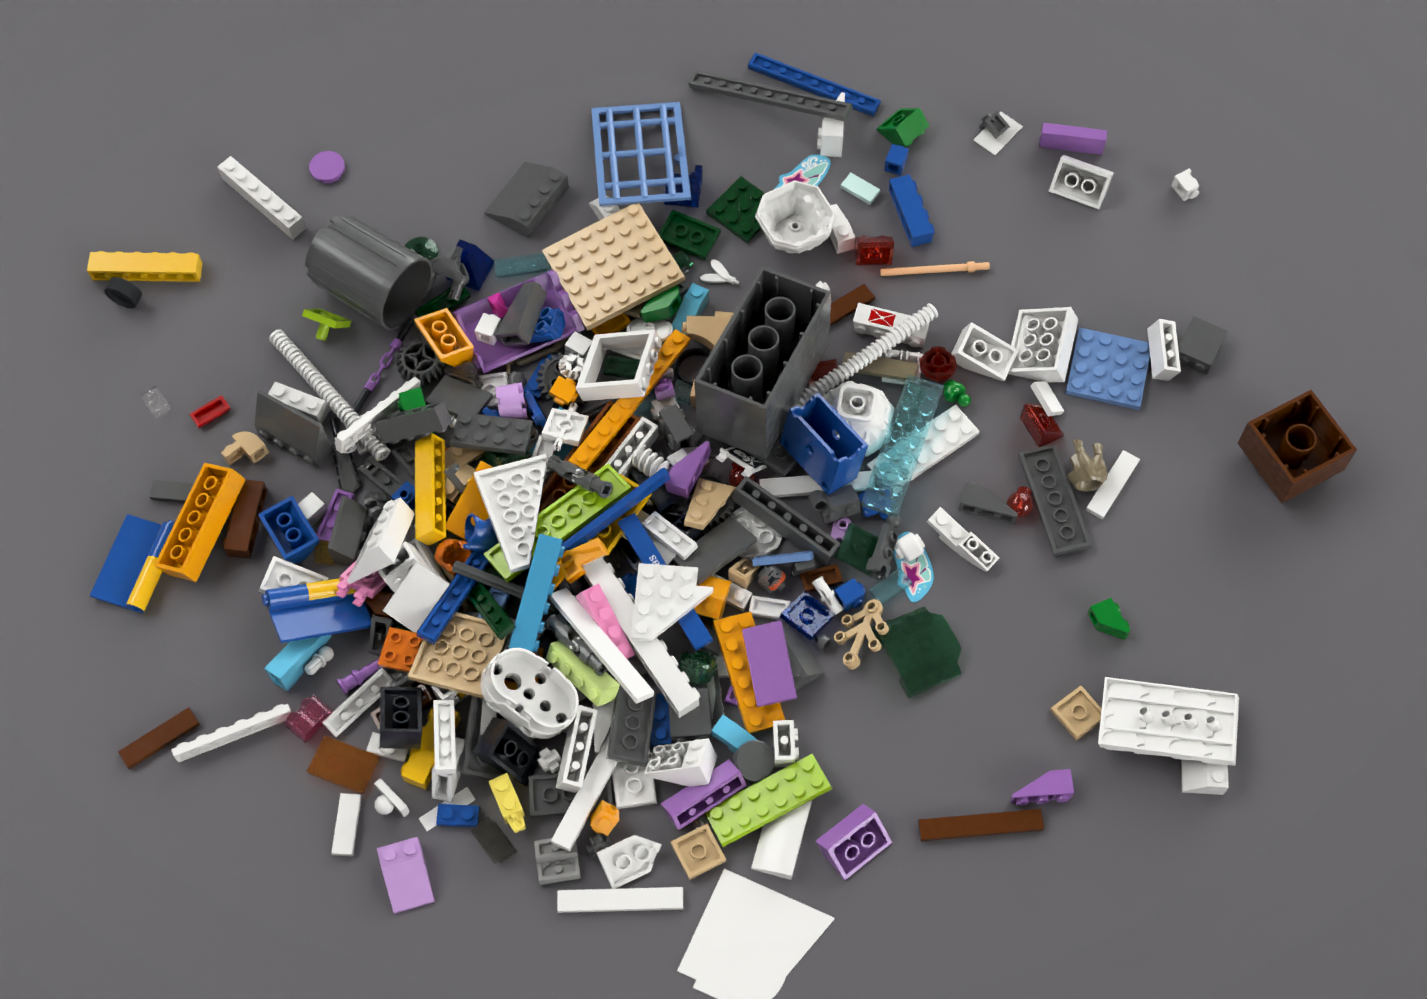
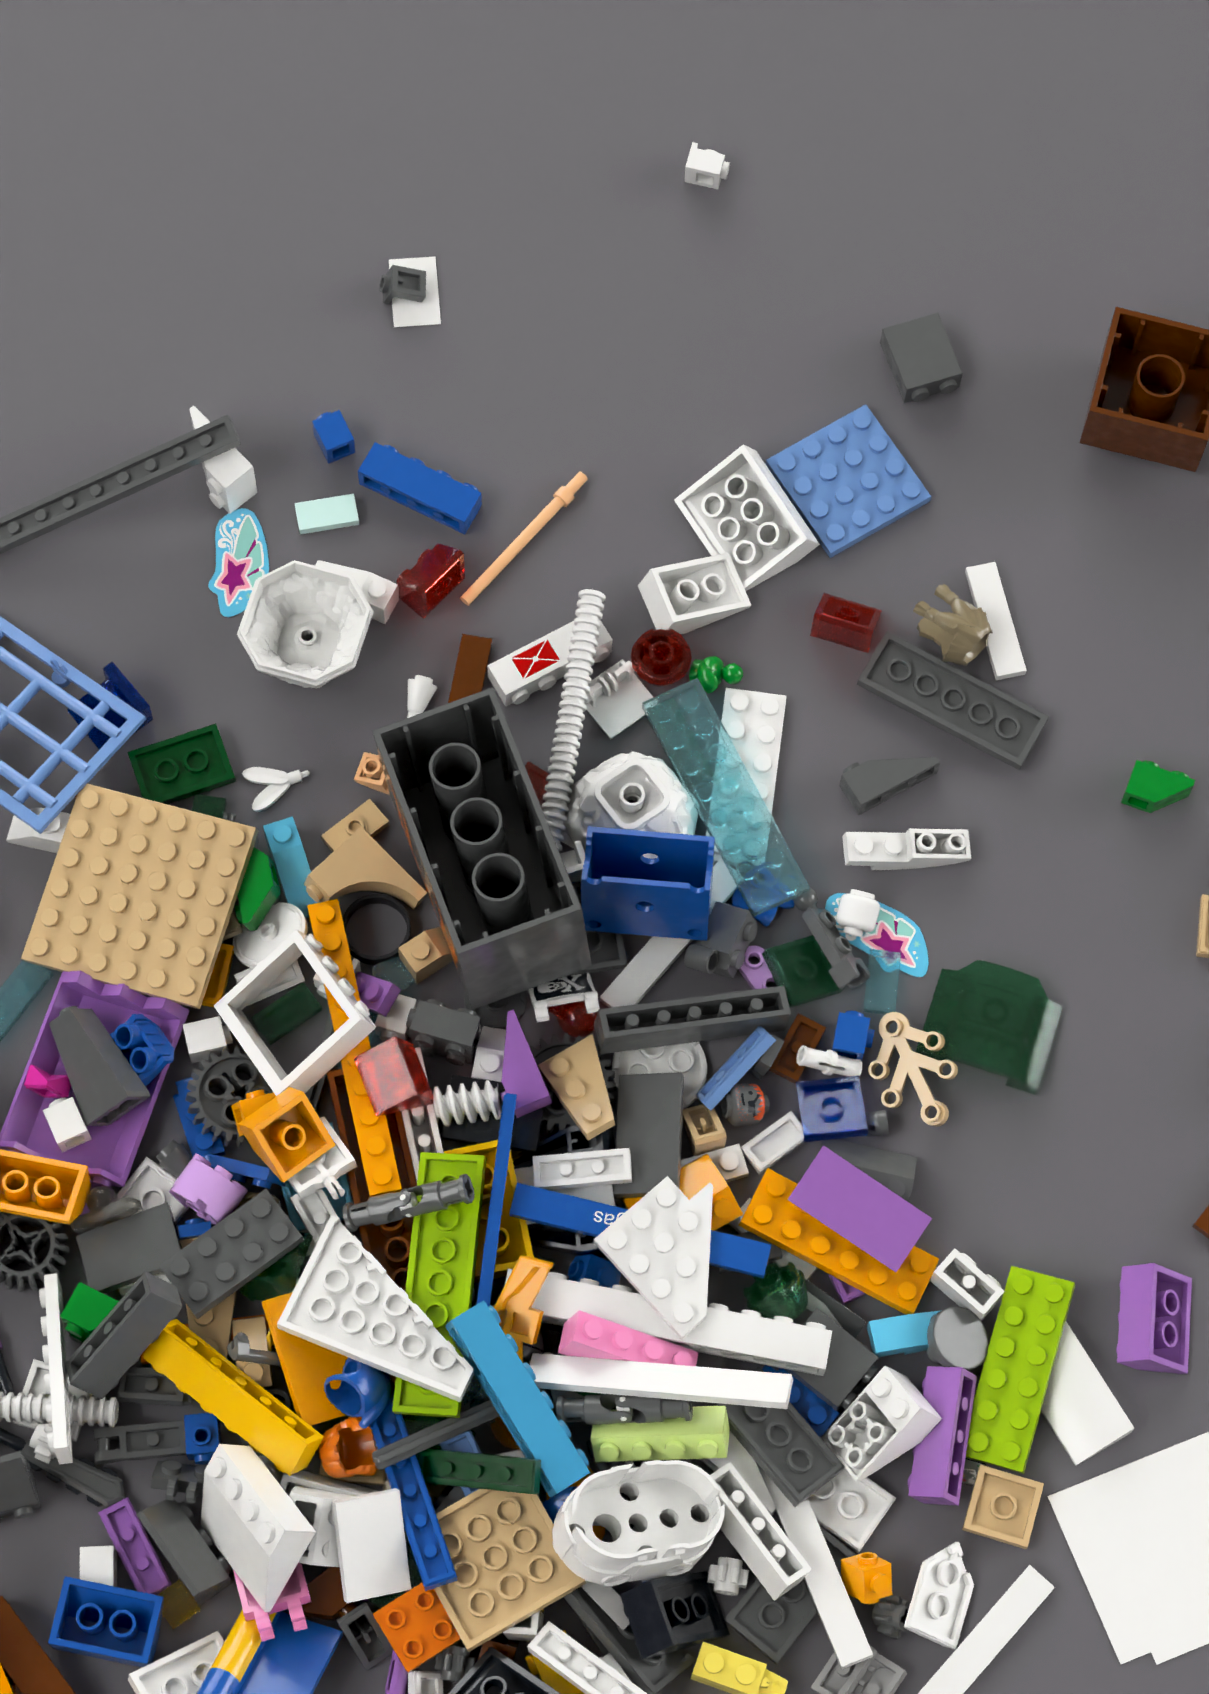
camera: 50 degrees left, 5 degrees up
dark tan piece [505,336,570,376] -> none
white gear [559,353,585,380] -> none
dark green plate [706,176,765,243] -> none
blue tile [748,52,881,117] -> none
dark tan tile [843,352,918,382] -> none
green slope [876,108,930,147] -> none
clear red piece [1006,486,1033,518] -> none
white tile [1031,381,1064,416] -> none
medium lavender piece [1039,123,1107,155] -> none
white slope [1049,155,1114,209] -> none
white brick [1147,319,1181,381] -> none
none -> light orange slope [238,1087,335,1182]
none -> clear red slope [354,1036,434,1117]

